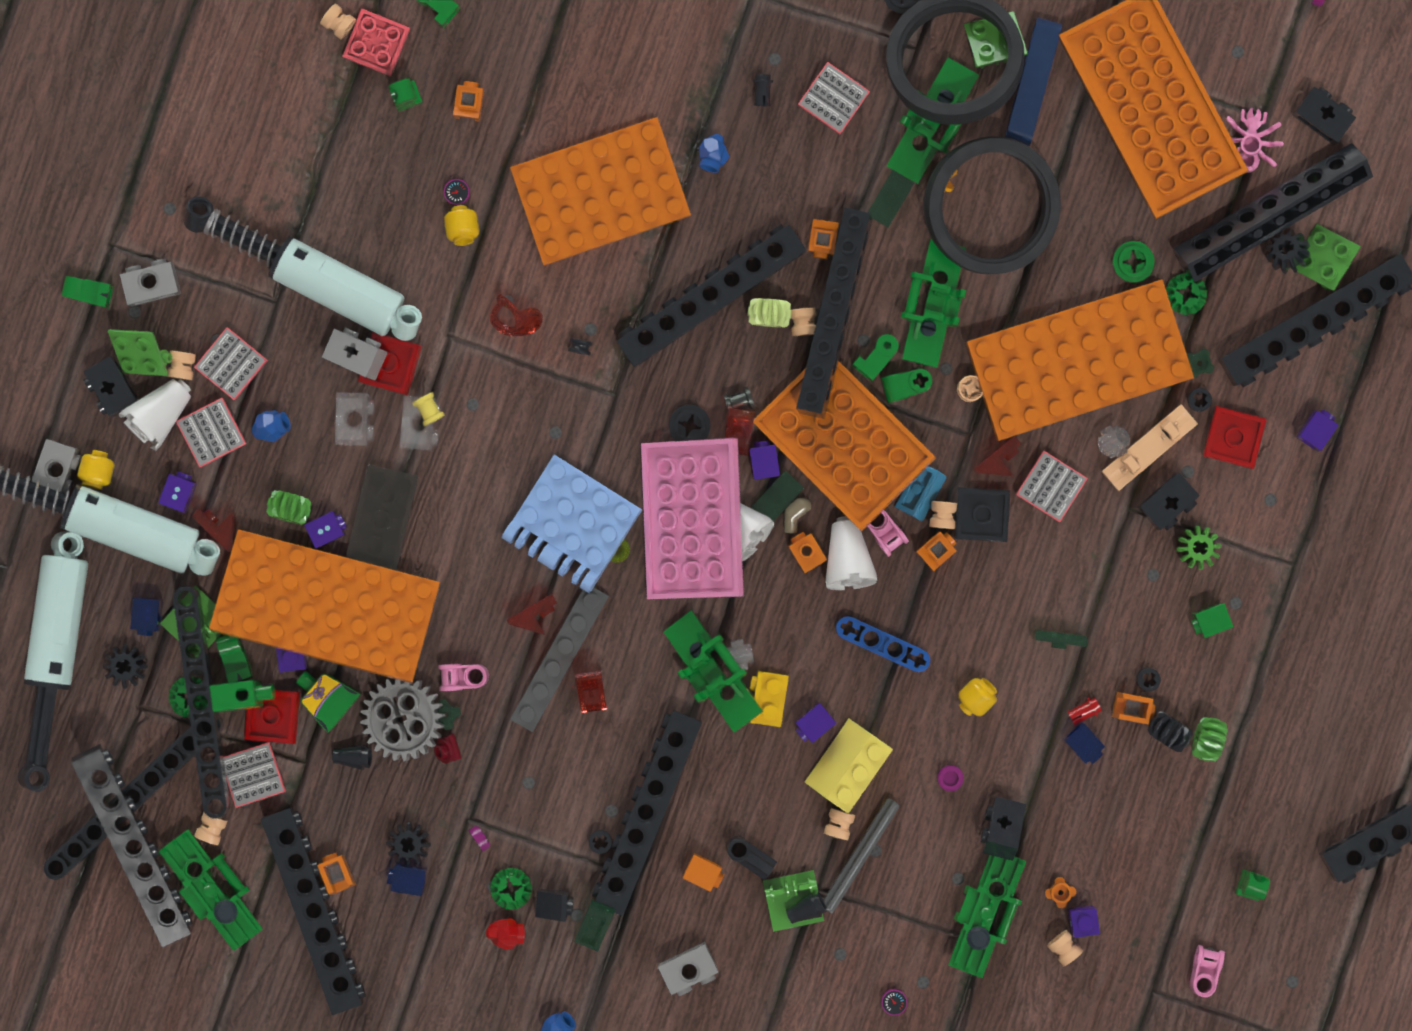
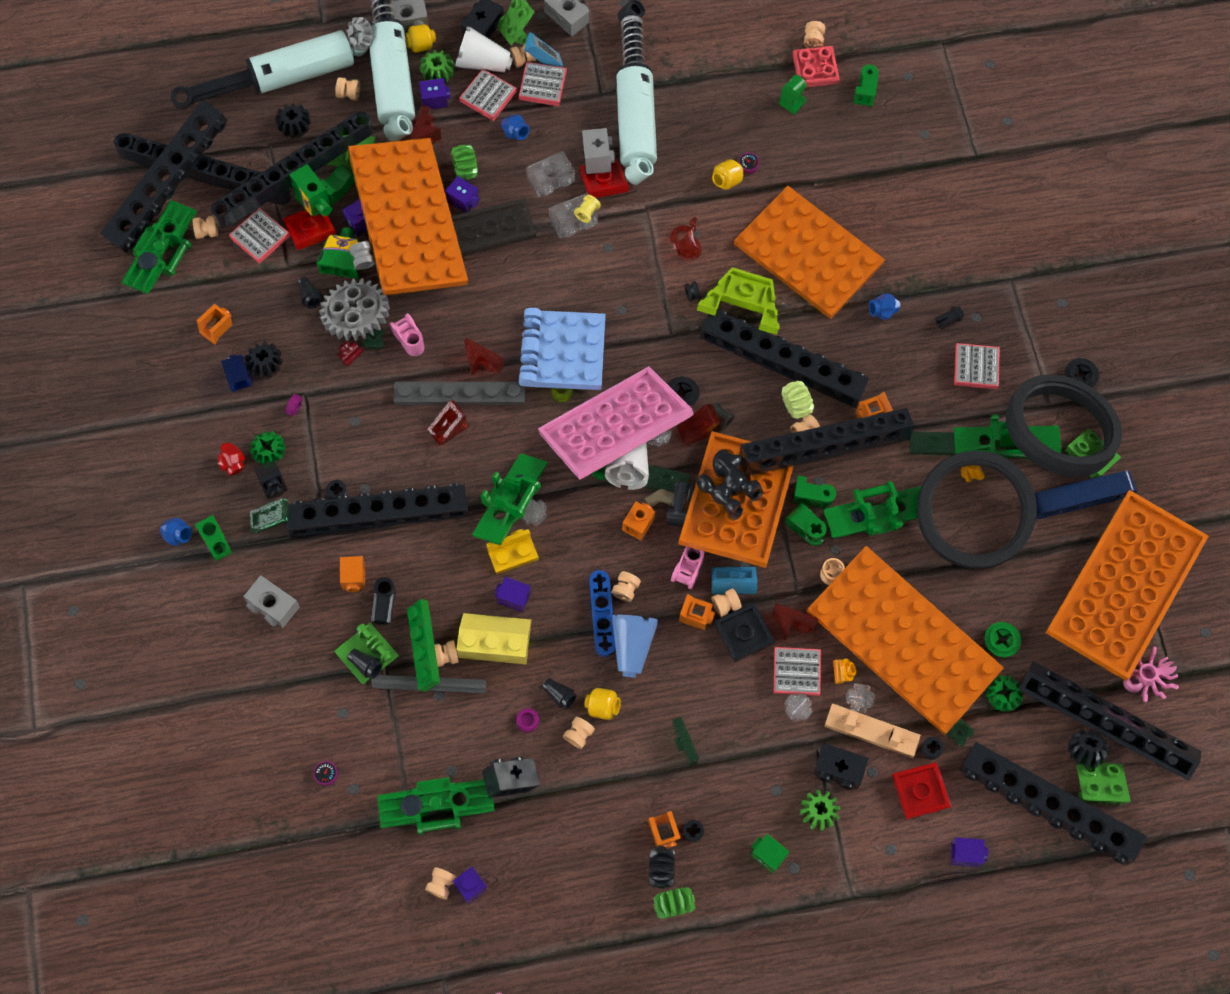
camera: 60 degrees right, 20 degrees down
clear blue brick [130,598,163,636] -> none
black brick [261,807,366,1016] -> none
orange window [453,81,484,122] -> none
dark purple brick [749,441,780,480] -> none
white cone [825,516,877,590] -> none
orange plate [1045,877,1076,908] -> none
clear blue brick [1063,723,1105,764] -> none
red pin [1067,697,1102,726] -> none
black brick [1292,87,1356,145] -> none
none -> green leg [195,515,232,561]
none -> light nougat wheel [335,77,360,101]
none -> light grey gear [345,17,373,51]
none -> light grey wheel [349,242,375,270]
none -> green plate [407,599,440,692]
none -> bright green gear [420,49,455,83]
none -> dark azure slope [524,32,563,67]
none -> black cone [542,678,577,710]
none -> light nougat wheel [563,717,595,749]
none -> light nougat wheel [611,571,641,602]
none -> medium blue cone [612,615,658,678]
none -> black piece [666,482,695,527]
none -> lime wing [697,267,780,335]
none -> black animal [697,449,763,520]
none -> clear gear [784,693,813,722]
none -> light orange plate [833,658,856,684]

